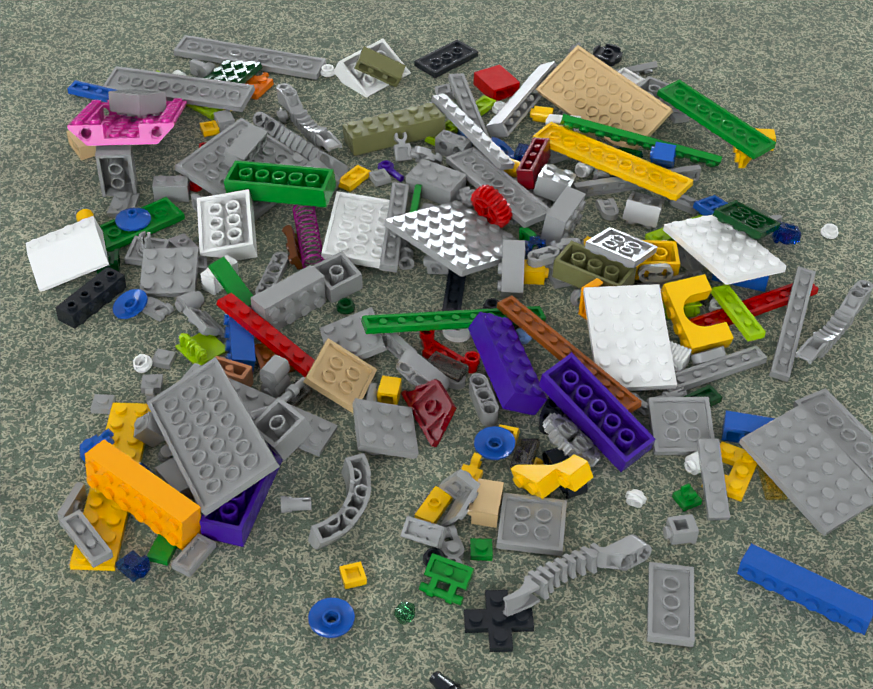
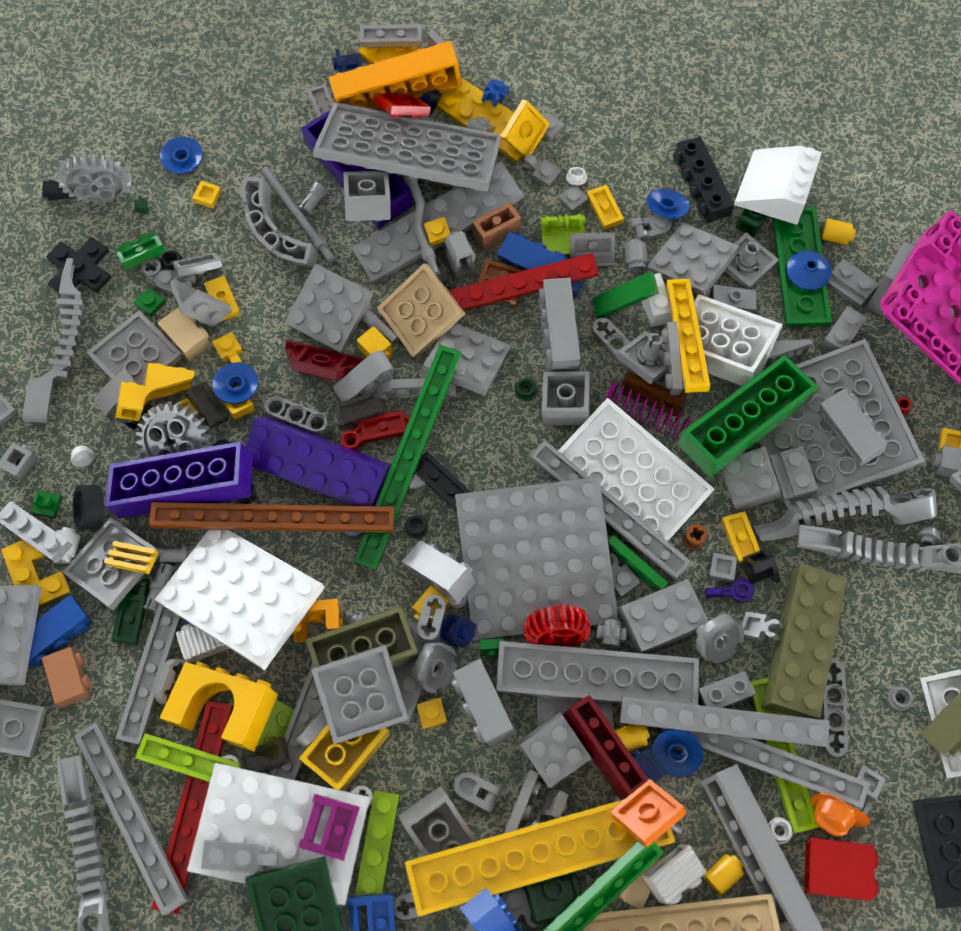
camera: 130 degrees right, 25 degrees up
none -> nougat brick [42,647,92,708]
none -> light grey gear [57,154,131,204]
none -> black tyre [72,485,104,529]
none -> light grey slope [94,368,137,418]
none -> yellow tile [104,541,158,574]
none -> light grey hinge [201,840,279,873]
none -> light grey bar [261,167,335,263]
none -> magenta plate [298,793,360,861]
none -> red plate [373,93,430,118]
none -> yellow plate [424,216,450,246]
none -> yellow tile [500,99,550,158]
none -> light grey plate [540,789,569,819]
none -> yellow plate [586,184,624,230]
none -> orange plate [610,779,687,848]
none -> light grey plate [616,331,668,384]
none -> light grey plate [661,321,683,395]
none -> yellow plate [666,279,710,393]
none -> dark orange bush [683,524,708,551]
none -> black panel [742,549,781,584]
none -> orange piece [811,793,870,836]
none -> light grey plate [887,686,913,711]

